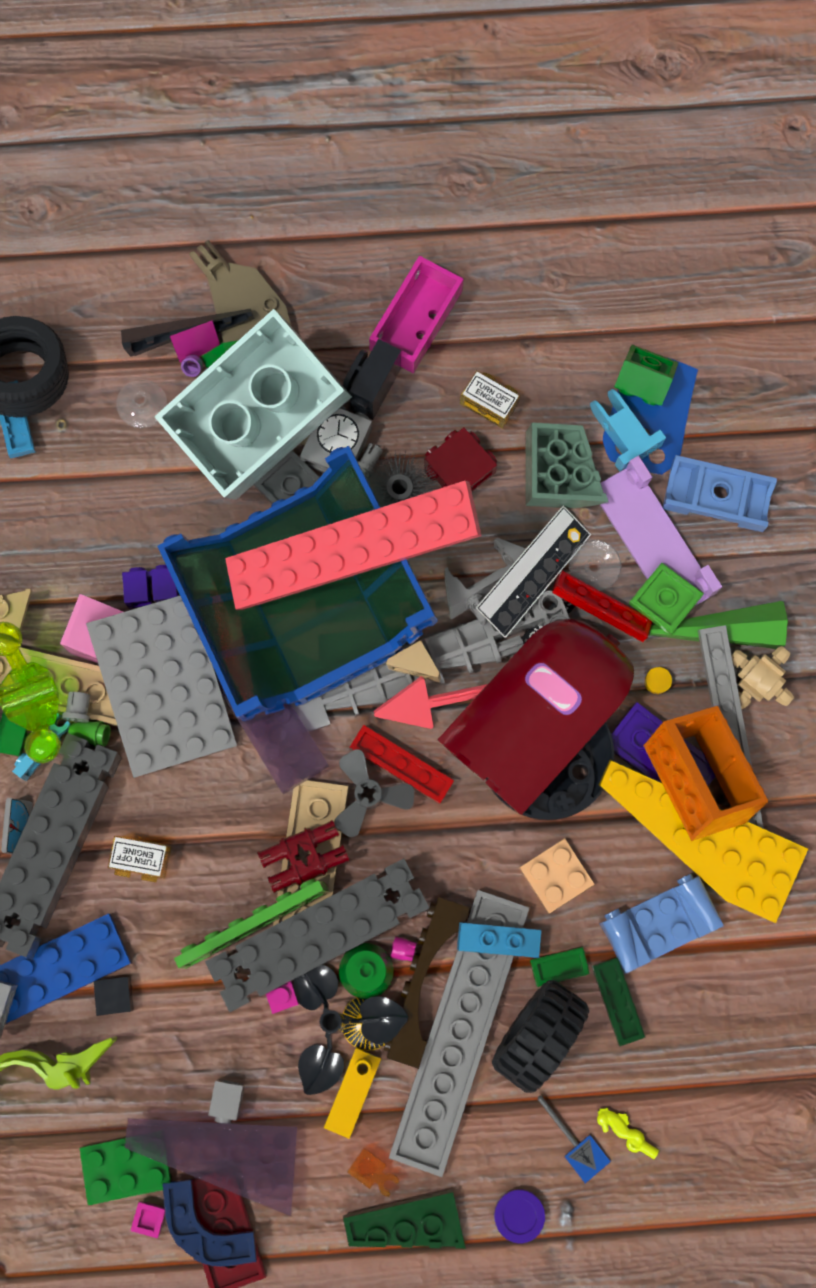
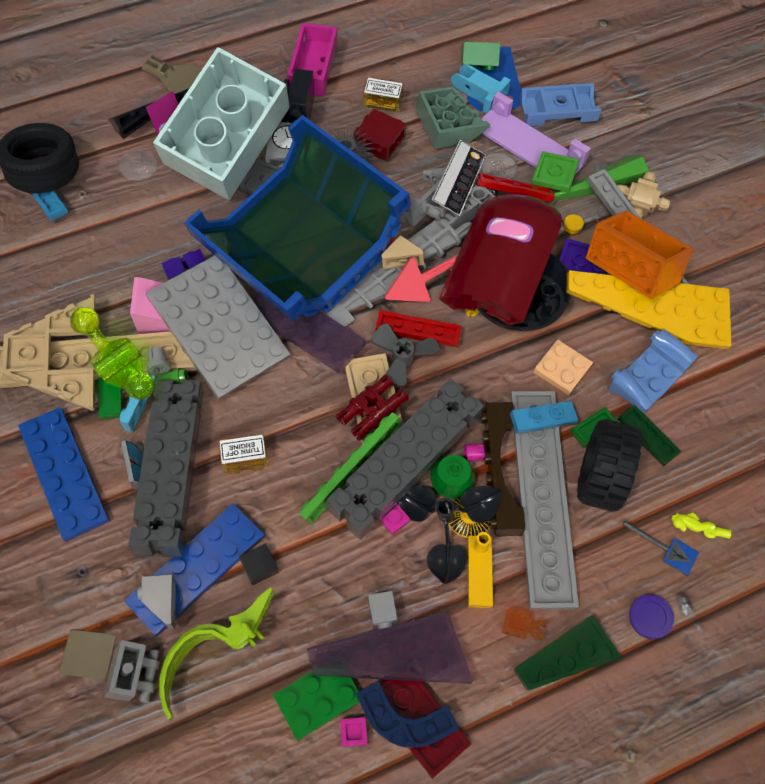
camera: 20 degrees left, 15 degrees down
coral plate [225,480,482,610] -> none

